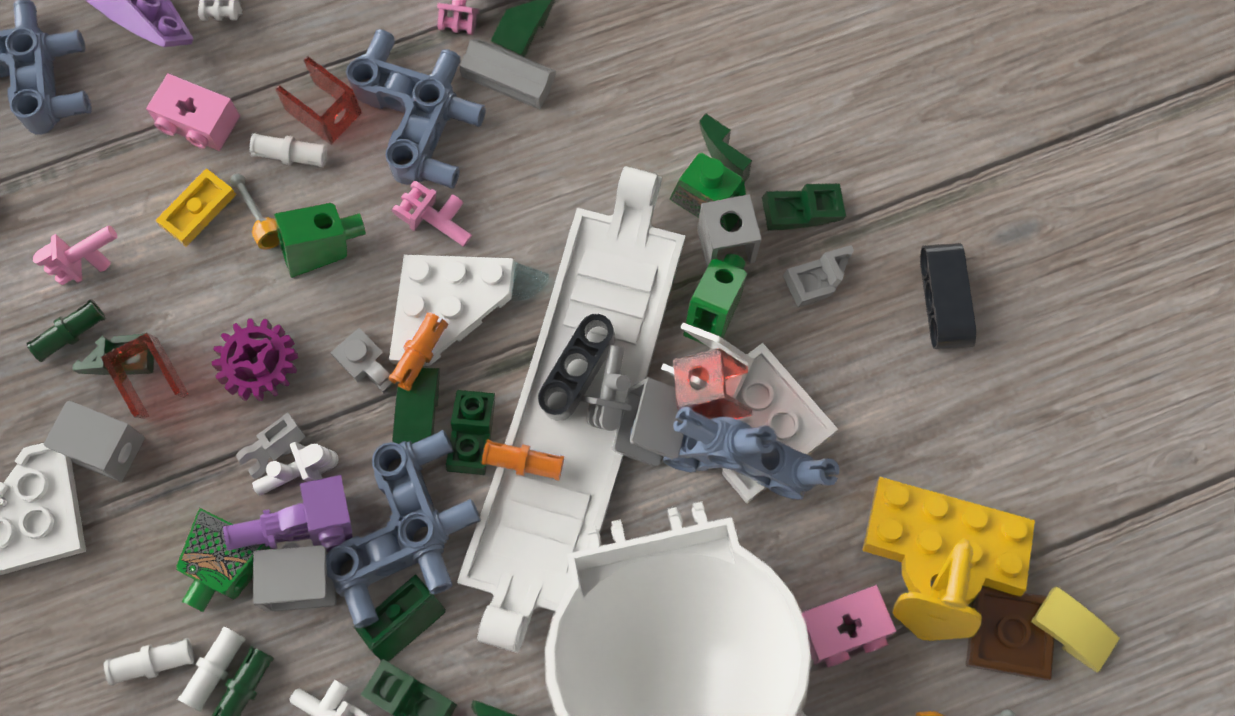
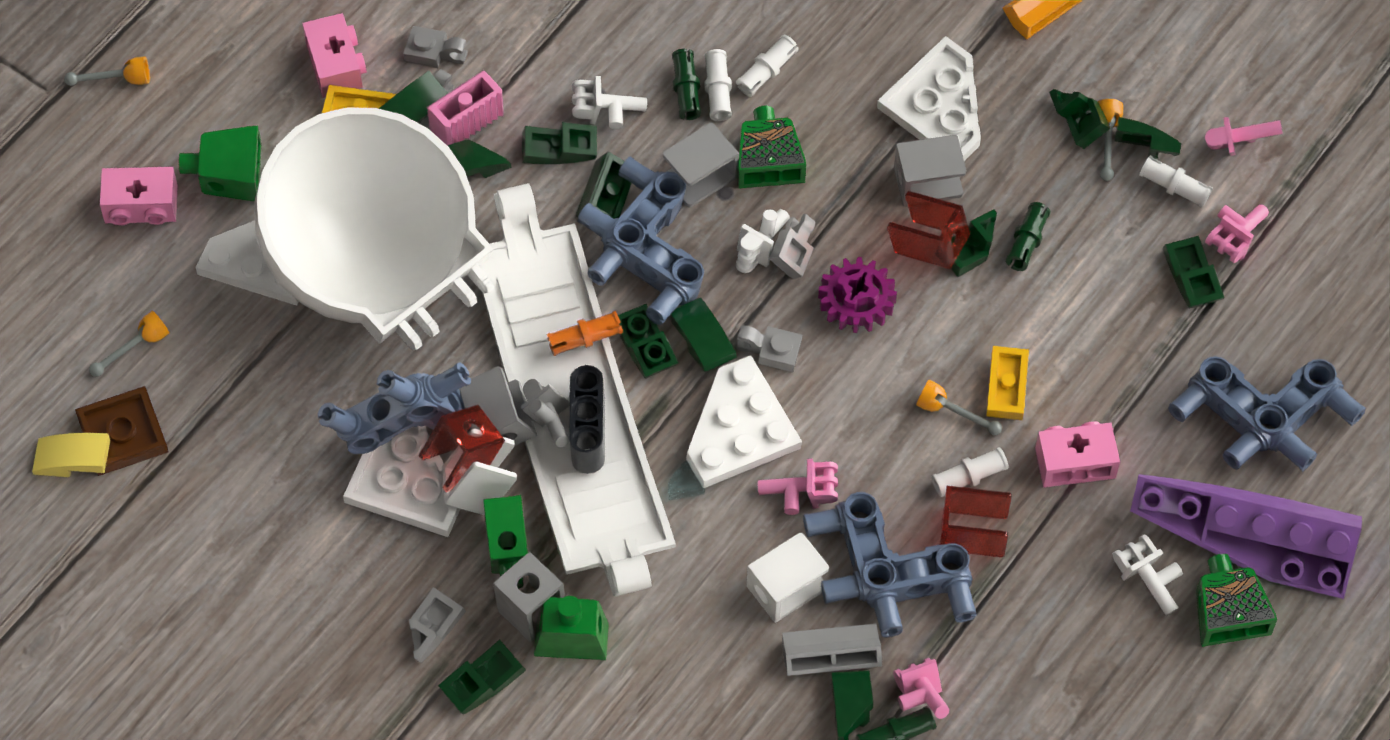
camera: 145 degrees right, 10 degrees down
bright pink arm [33,225,117,285] -> none
medium lavender brick [223,475,353,552] -> none
green torso [274,203,366,278] -> none
orange pin [388,312,448,391] -> none
dark green slope [699,113,752,182] -> none
bright pink brick [801,585,896,668] -> none
yellow plate [862,477,1035,641] -> none
black beam [920,243,976,349] -> none
none -> white piece [747,533,829,623]

